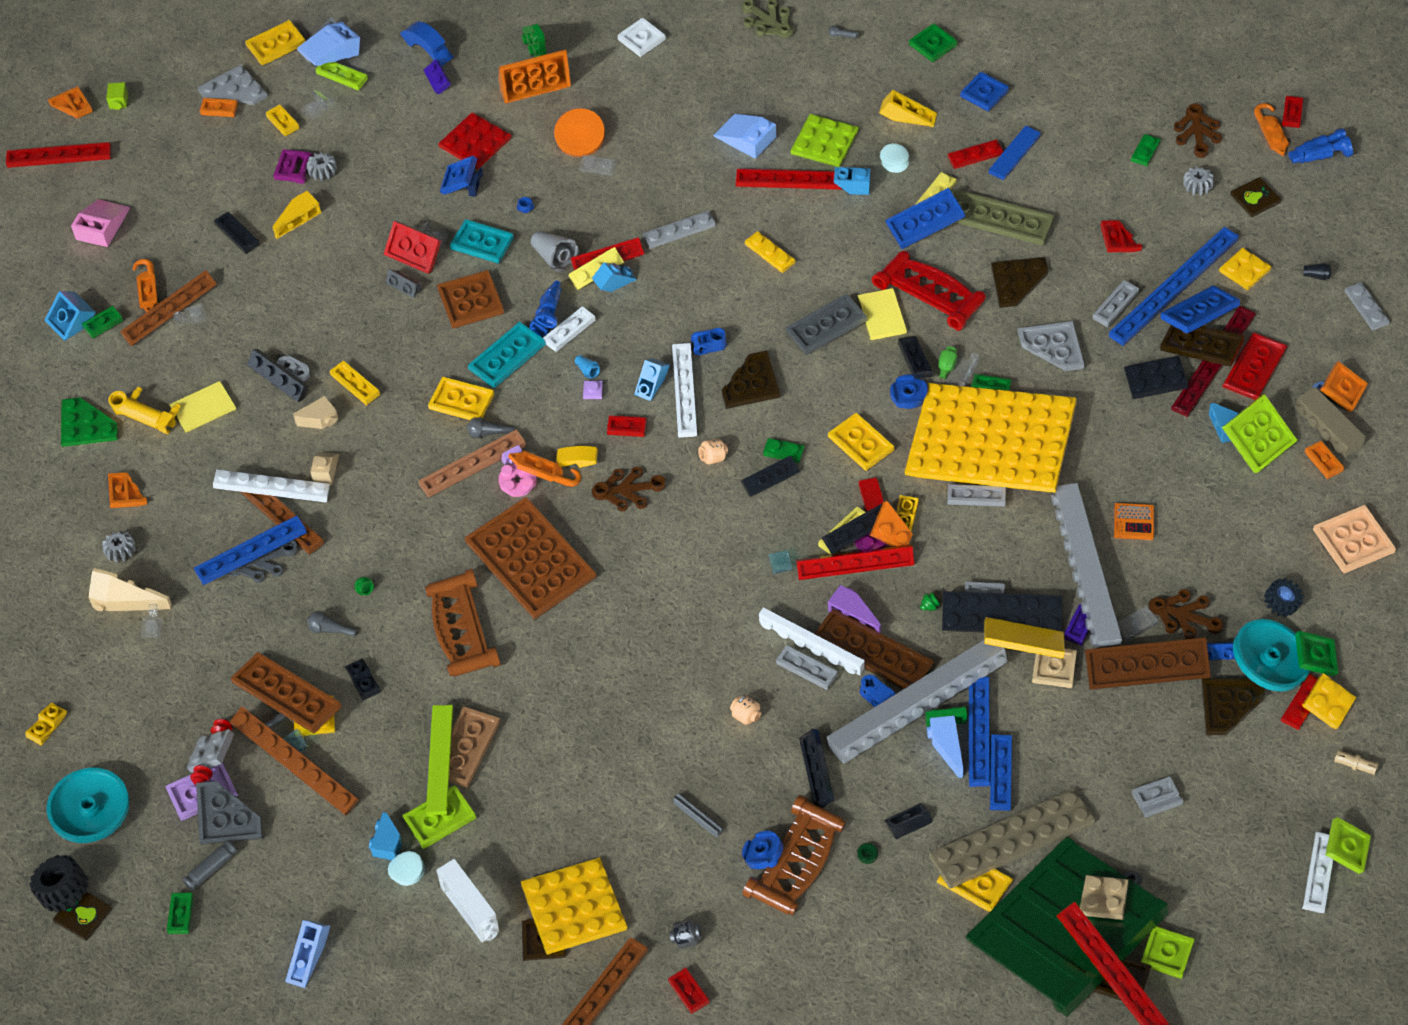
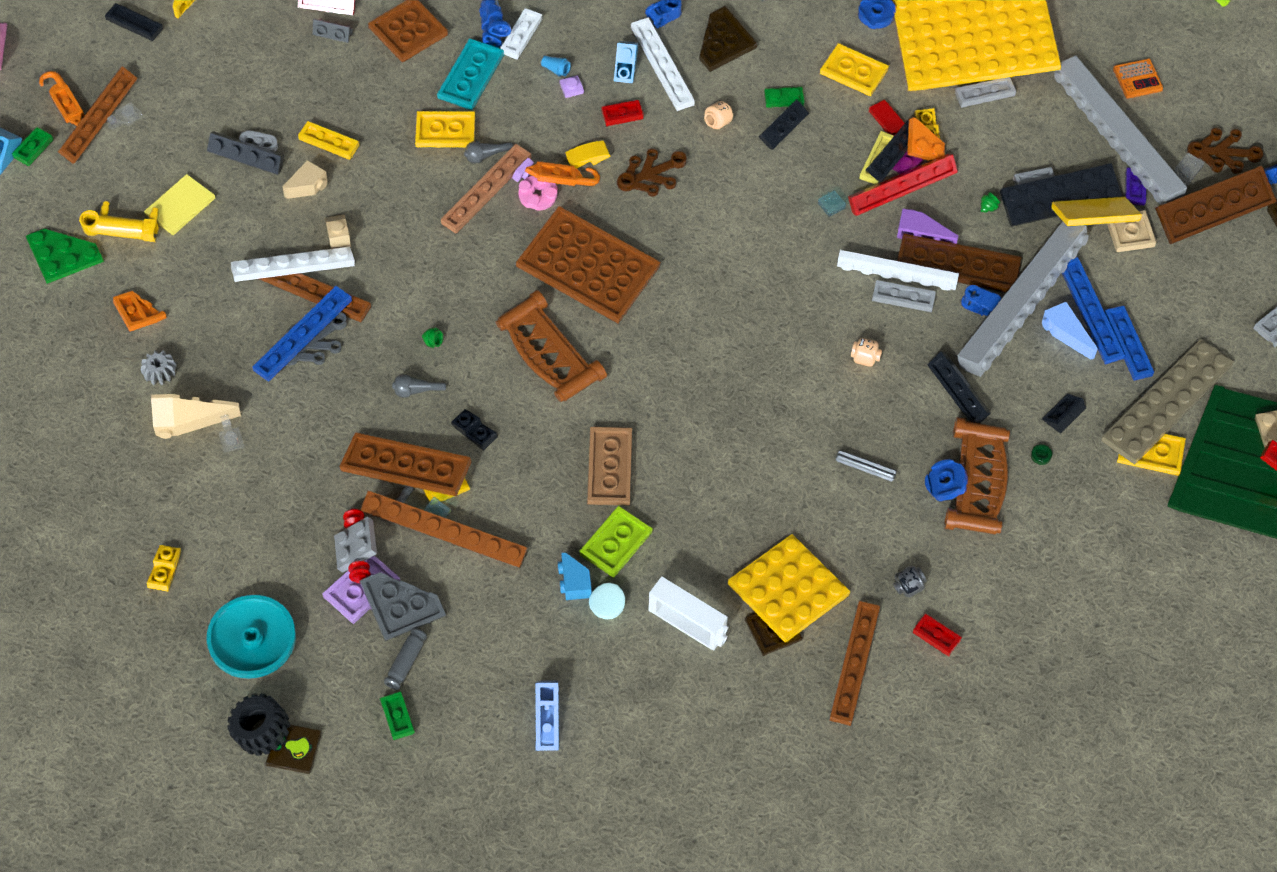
camera: 25 degrees left, 5 degrees up
lime tile [426,705,453,815] -> none
green plate [925,707,967,727] -> none

